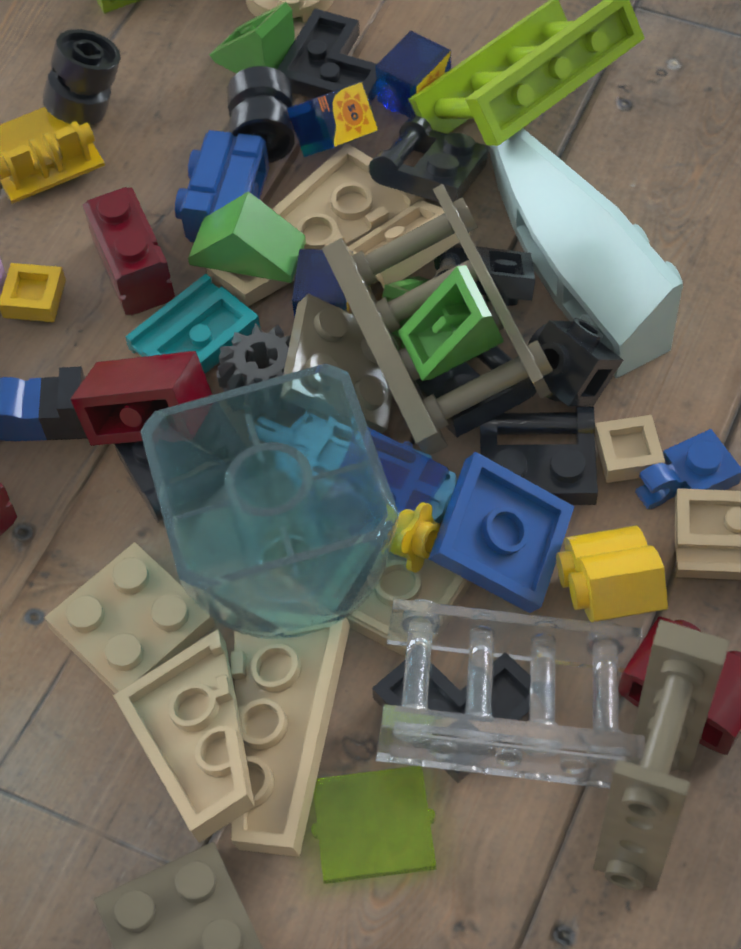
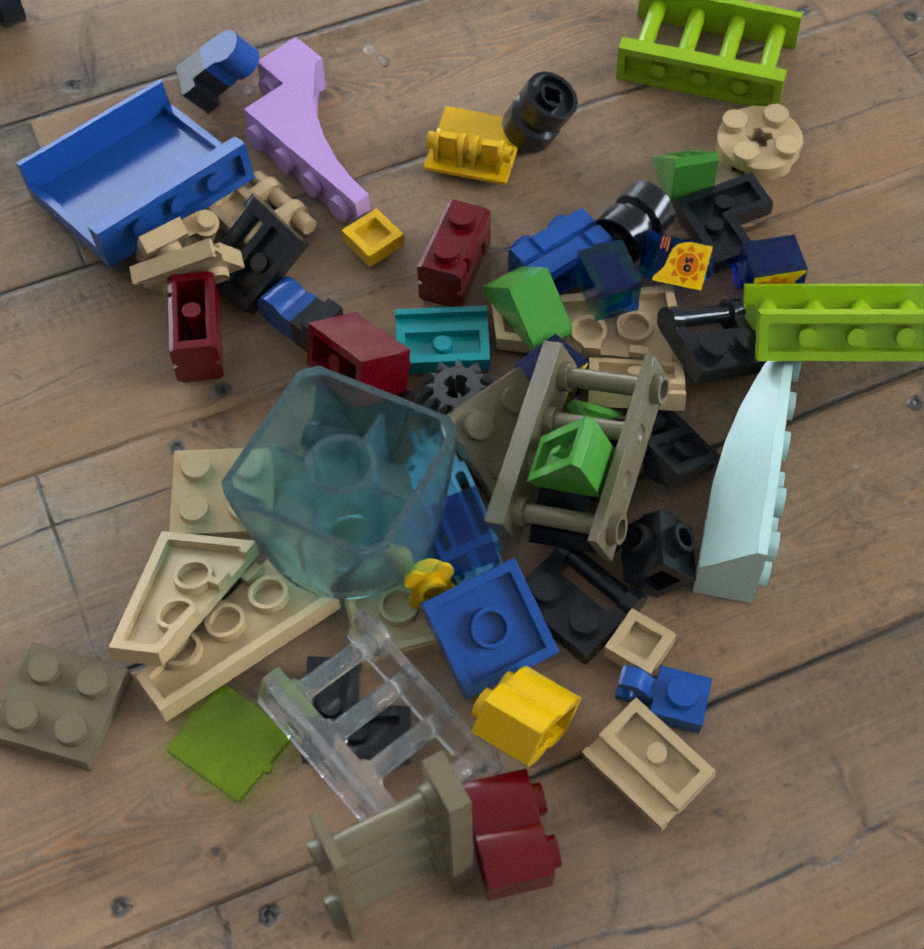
camera: 40 degrees right, 0 degrees up
none -> clear blue brick [576,239,642,321]

